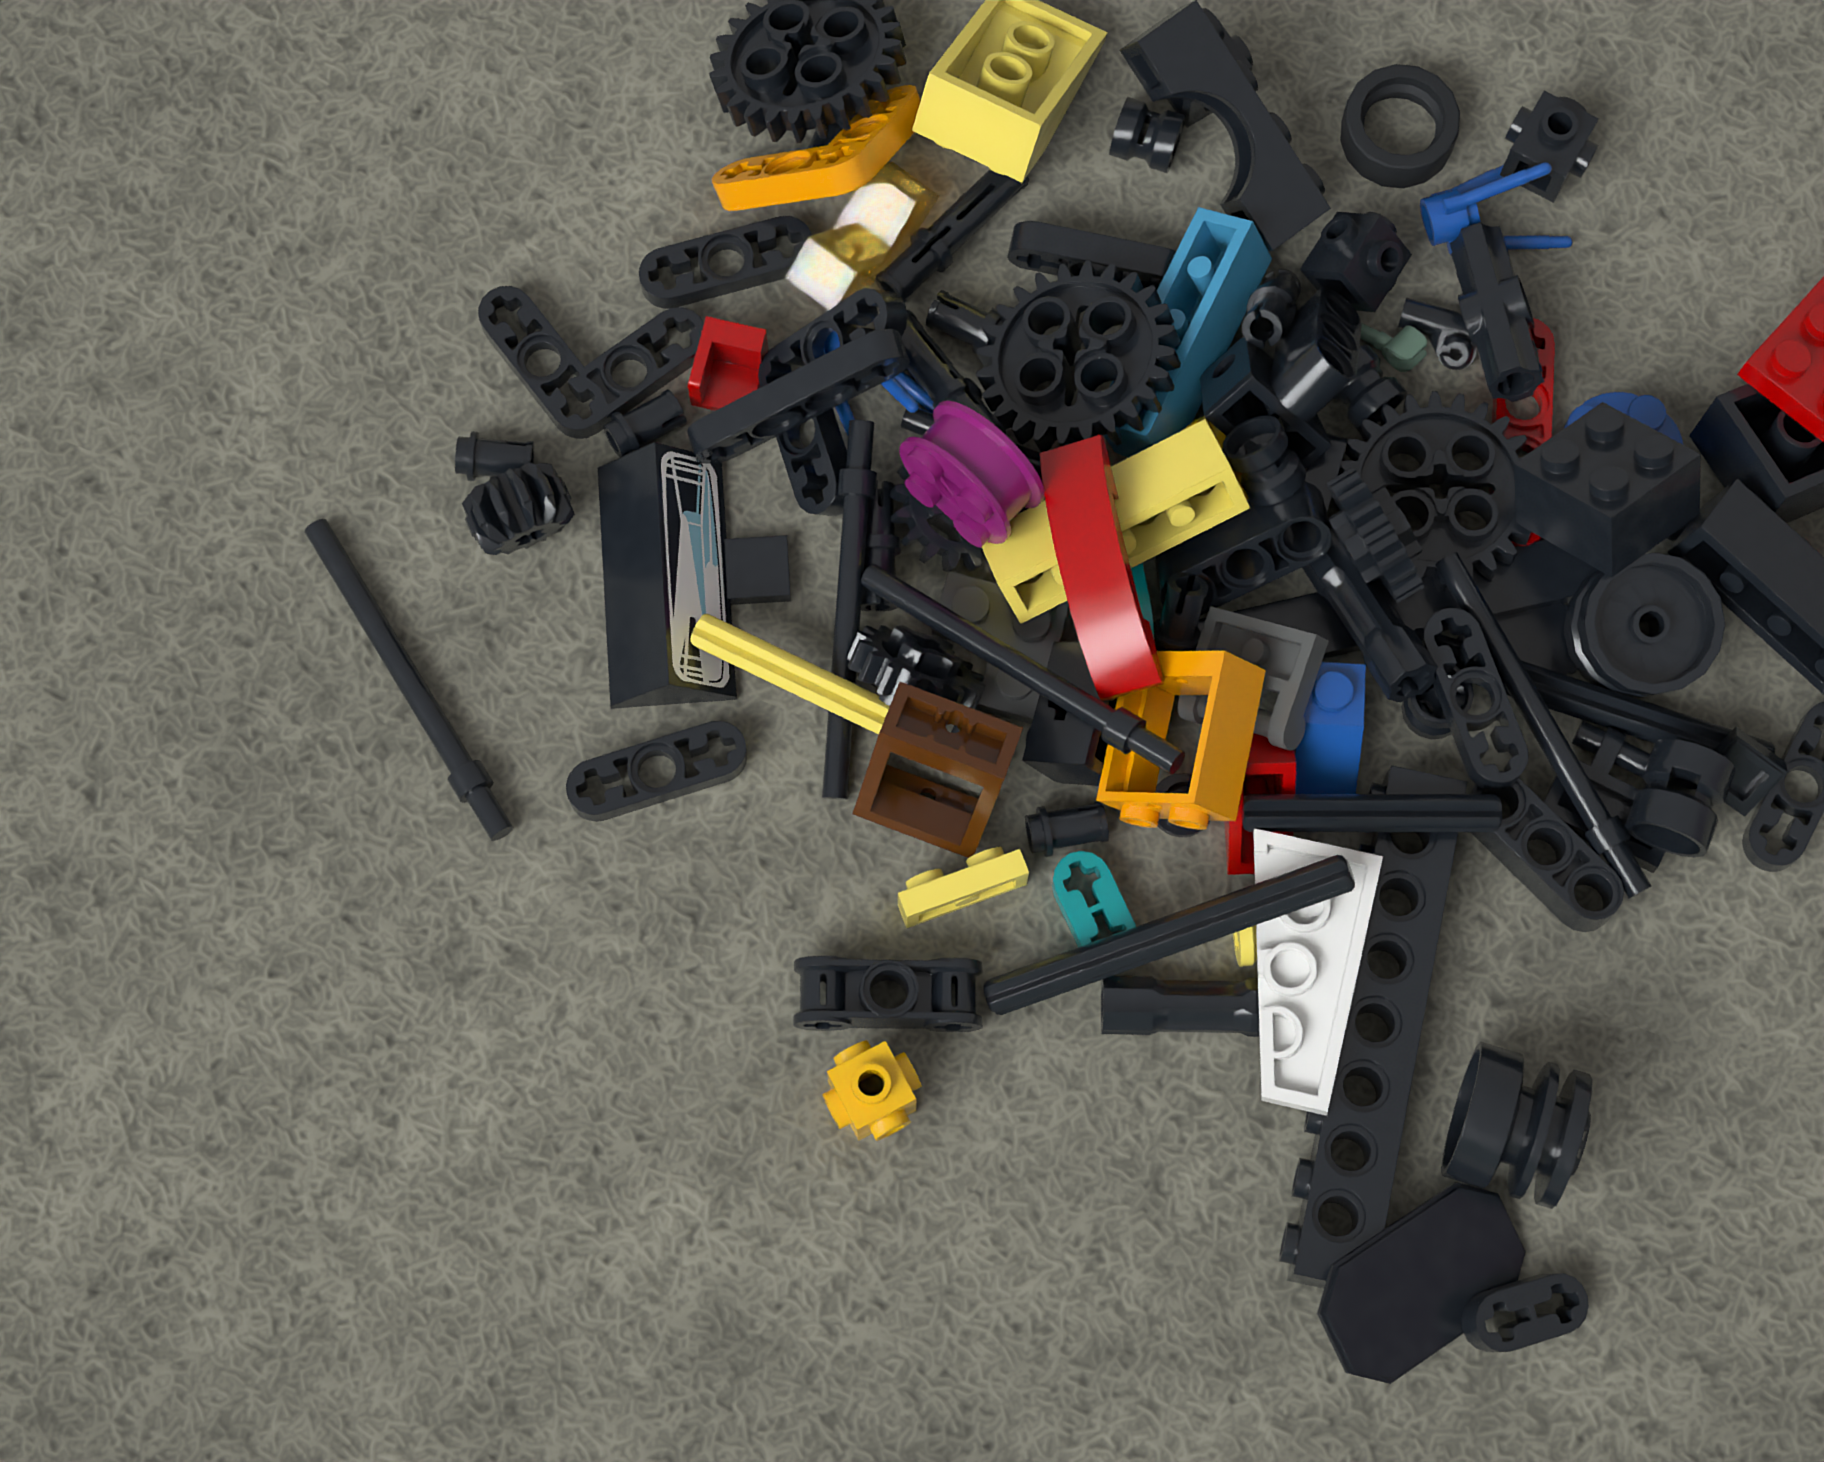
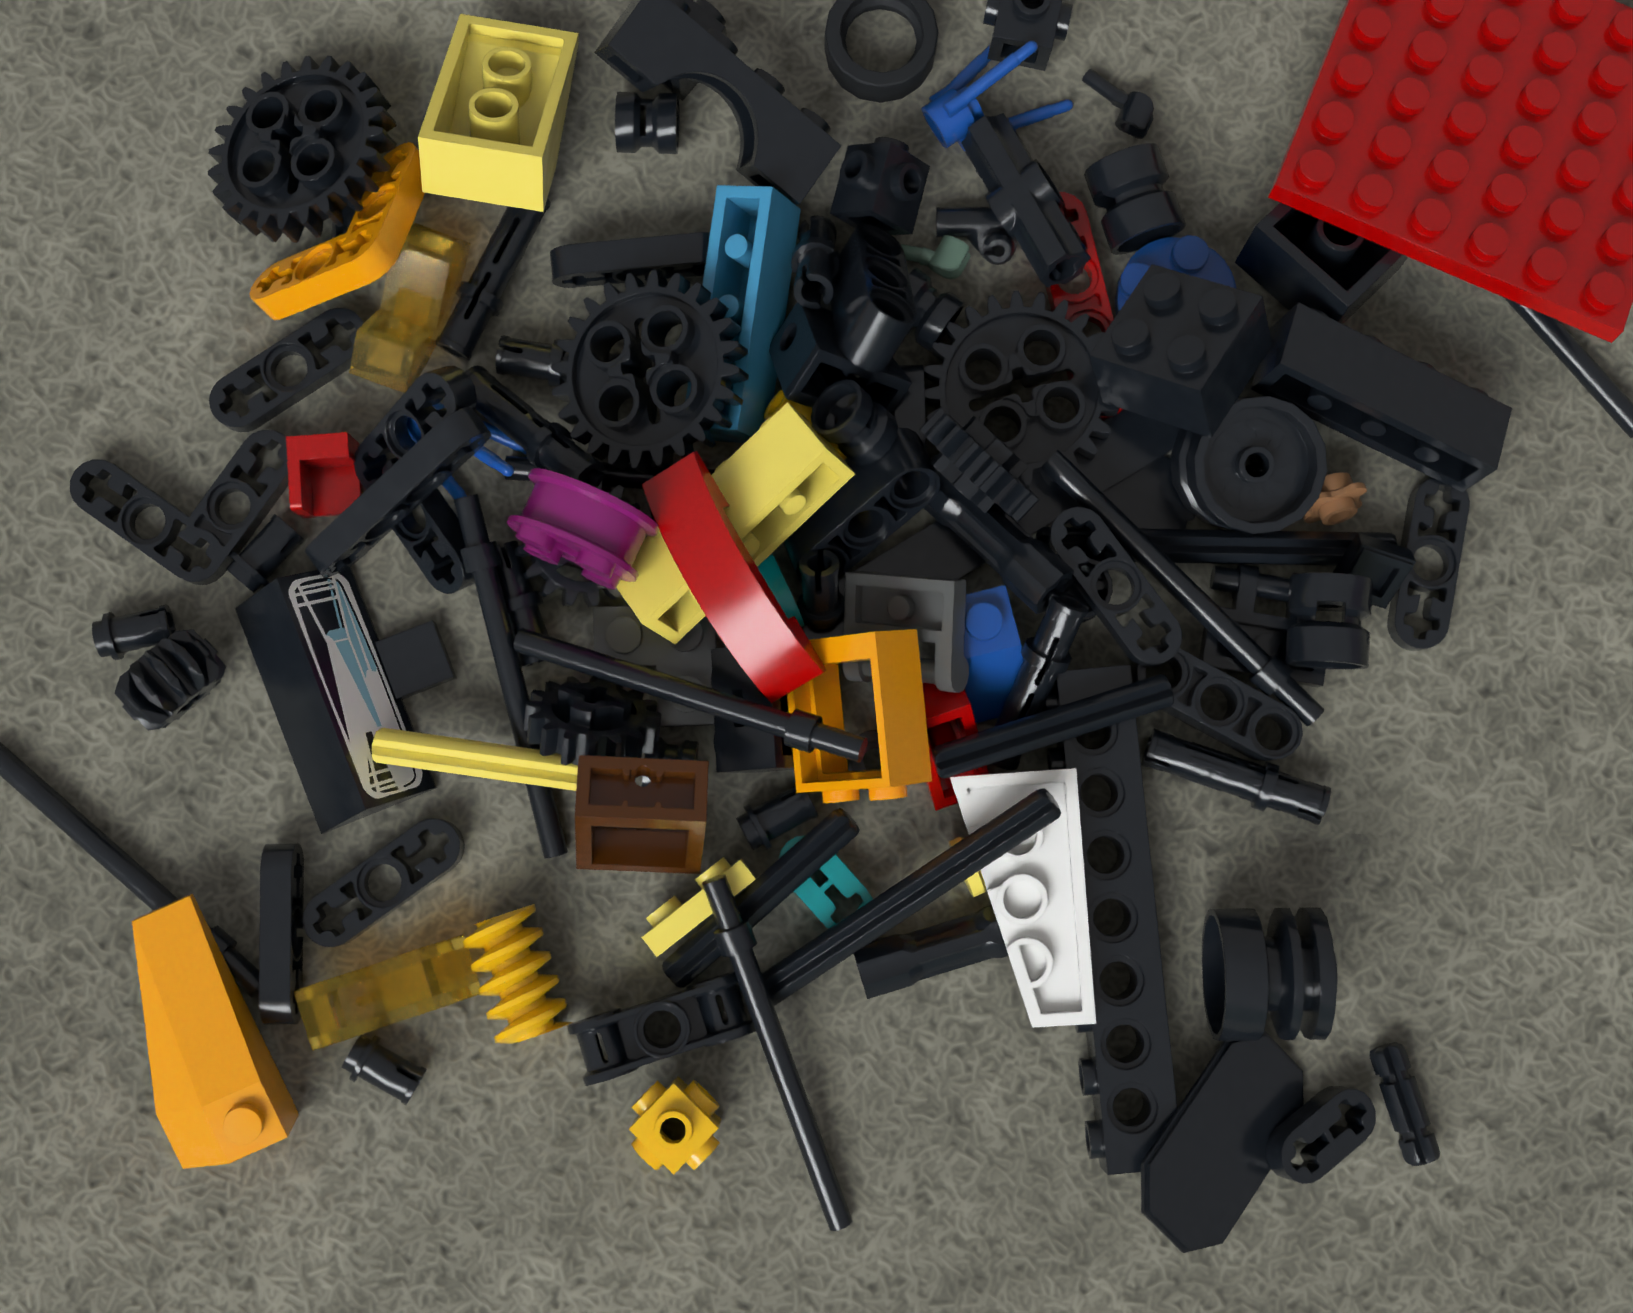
camera: 20 degrees left, 10 degrees up
none -> light orange wedge [132,893,299,1169]
none -> black beam [259,843,304,1025]
none -> clear yellow brick [294,934,481,1051]
none -> black pin [342,1034,427,1105]
none -> yellow piece [462,904,573,1044]
none -> black axle [662,808,860,988]
none -> black bar [702,874,853,1231]
none -> black pin [992,591,1089,770]
none -> black hand [1082,69,1154,139]
none -> black wheel [1084,143,1186,255]
none -> black pin [1141,728,1331,825]
none -> medium nougat plate [1303,472,1367,525]
none -> black axle [1369,1042,1441,1166]

